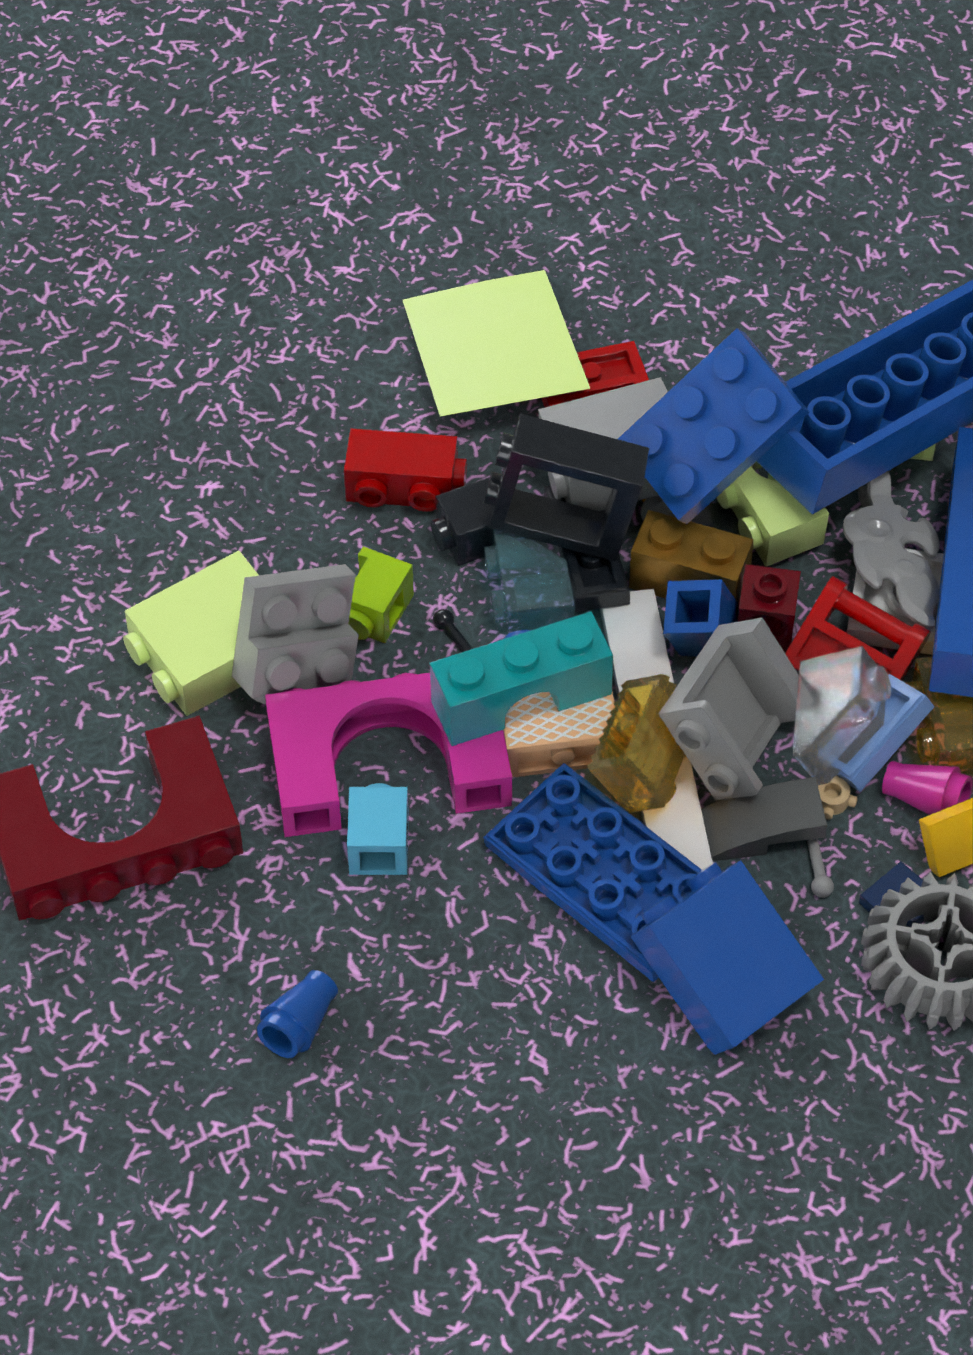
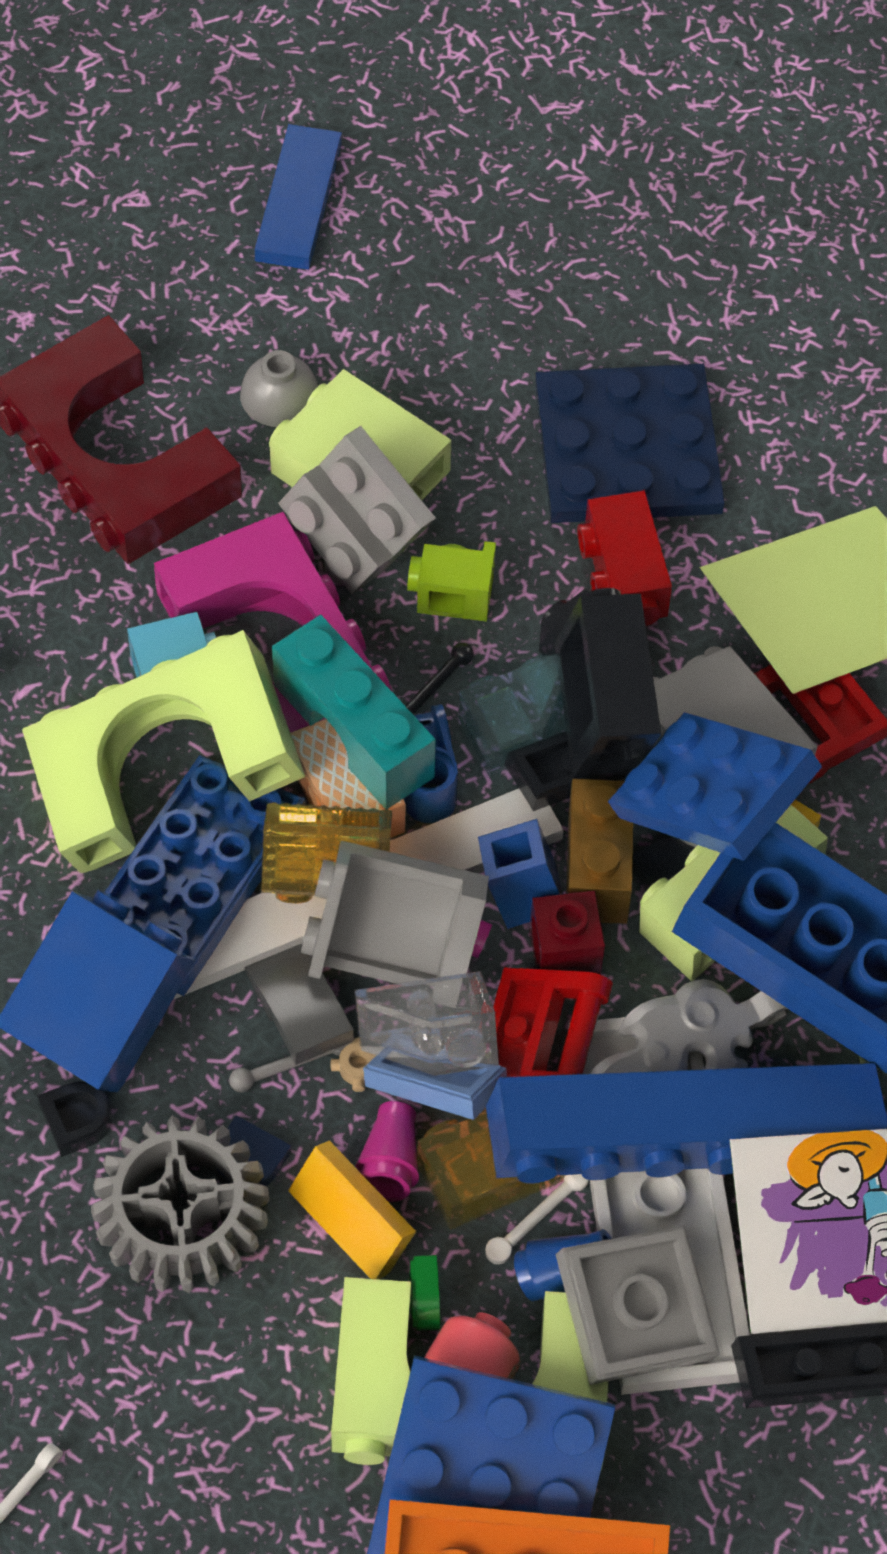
camera: 70 degrees right, 5 degrees up
none -> yellowish green arch [22,630,305,873]
none -> black tile [37,1082,112,1157]
none -> light grey brick [240,350,318,427]
none -> dark blue plate [535,363,724,523]

